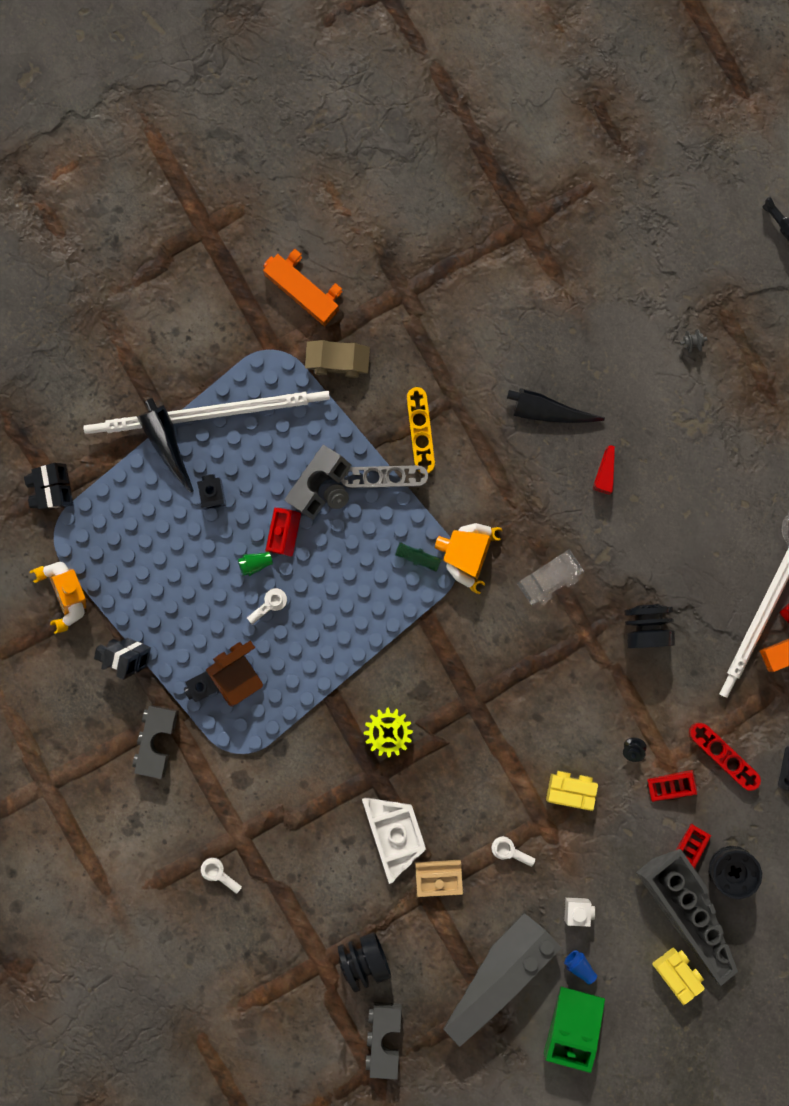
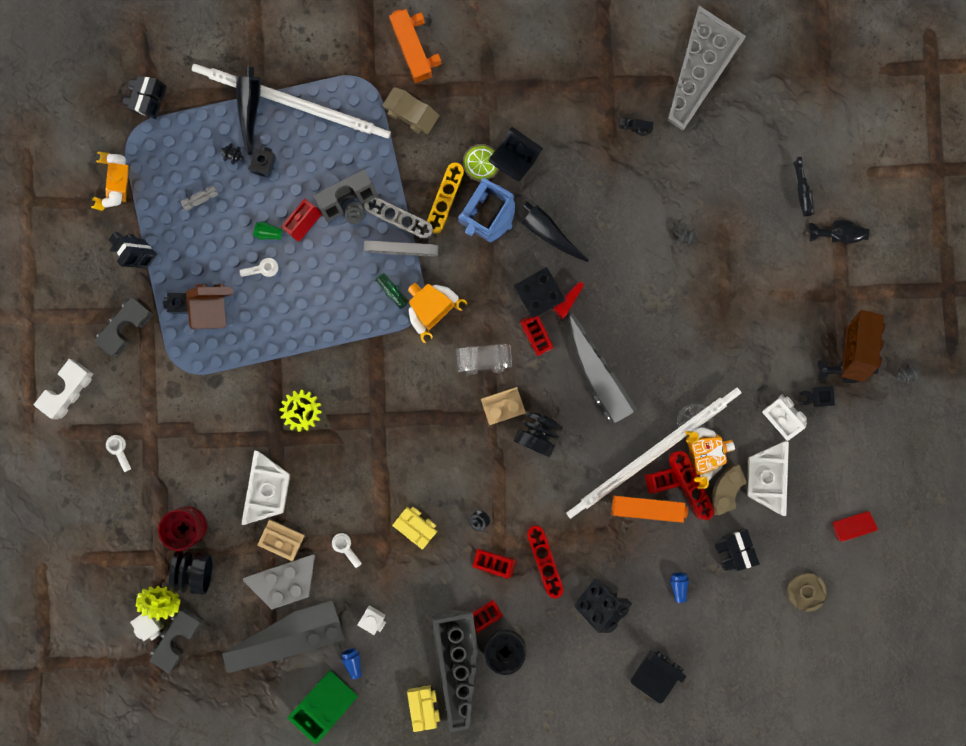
camera: 25 degrees right, 0 degrees up
none -> white arch [34,359,93,419]
none -> white brick [130,614,164,642]
none -> neon yellow gear [136,586,180,620]
none -> dark red wheel [158,506,208,551]
none -> light grey axle [181,186,218,211]
none -> black wheel [221,143,243,165]
none -> light grey wing [243,554,315,610]
none -> light grey beam [363,241,439,257]
none -> medium blue animal [458,177,515,242]
none -> lime tile [463,144,499,182]
none -> tan plate [481,387,526,425]
none -> black bracket [489,127,543,181]
none -> black bracket [513,267,565,318]
none -> red slope [519,316,554,357]
none -> wedge [568,313,637,423]
none -> black plate [619,118,654,136]
none -> light grey wing [667,6,746,130]

